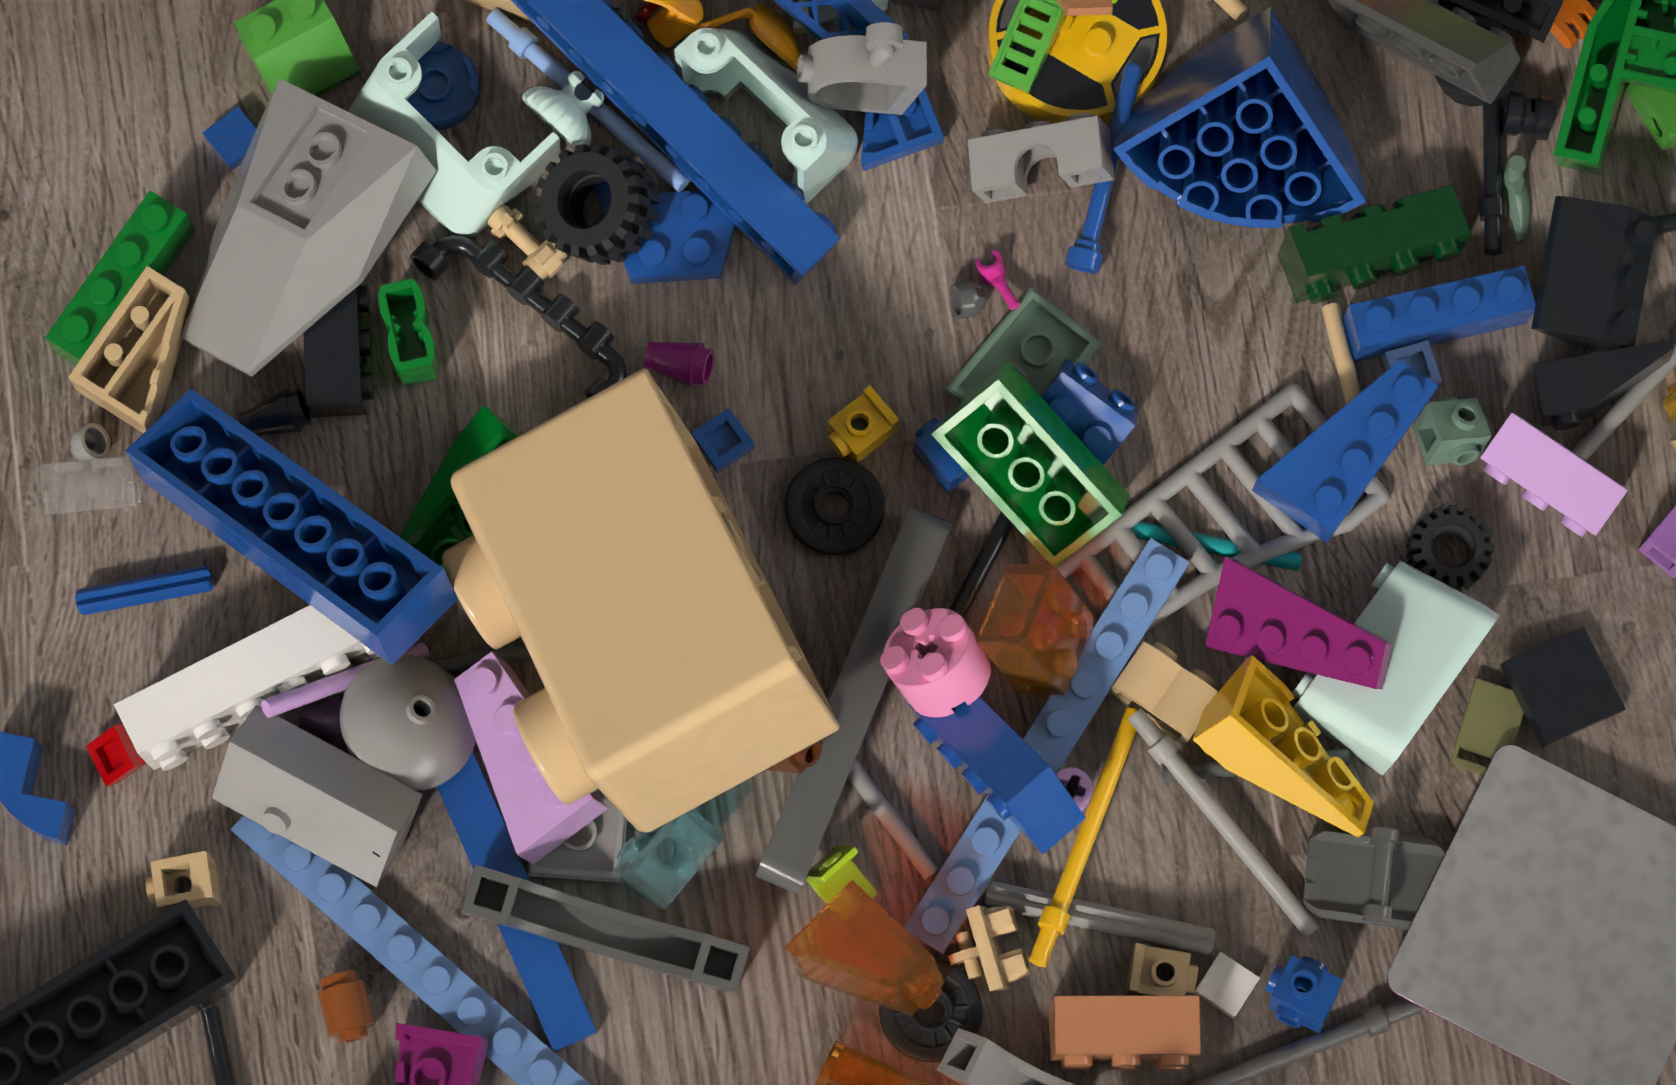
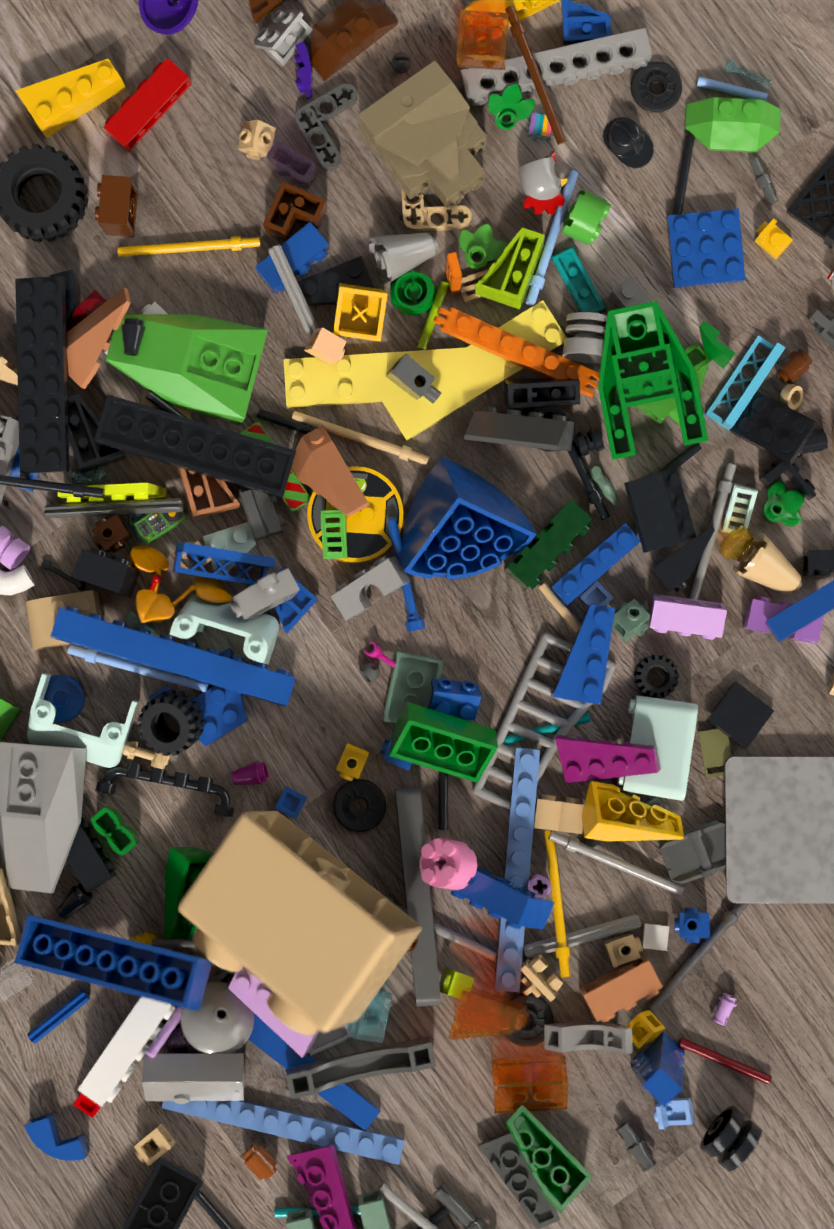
camera: 25 degrees left, 10 degrees up
light aqua hair [522,71,605,150] -> none
clear orange brick [976,564,1096,695] -> none

